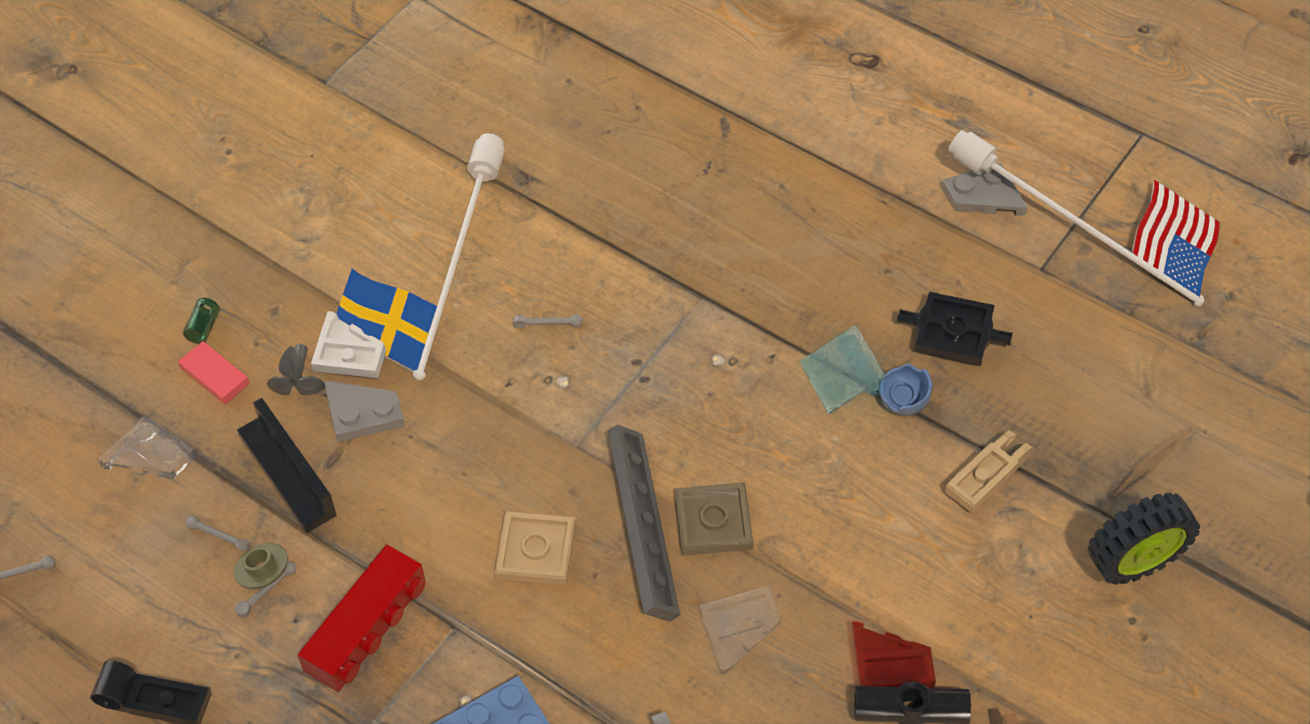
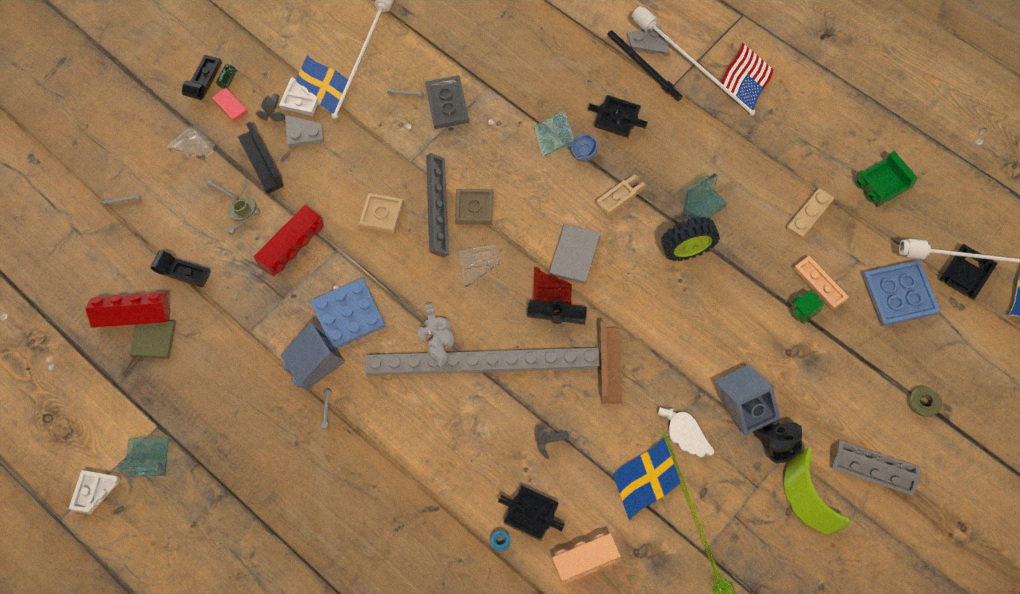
camera: 10 degrees right, 10 degrees up
none -> black plate [182,55,222,100]
none -> dark grey plate [425,75,469,129]
none -> light grey tile [549,224,601,284]
none -> black bar [608,30,683,101]
none -> clear light blue bracket [683,173,727,220]

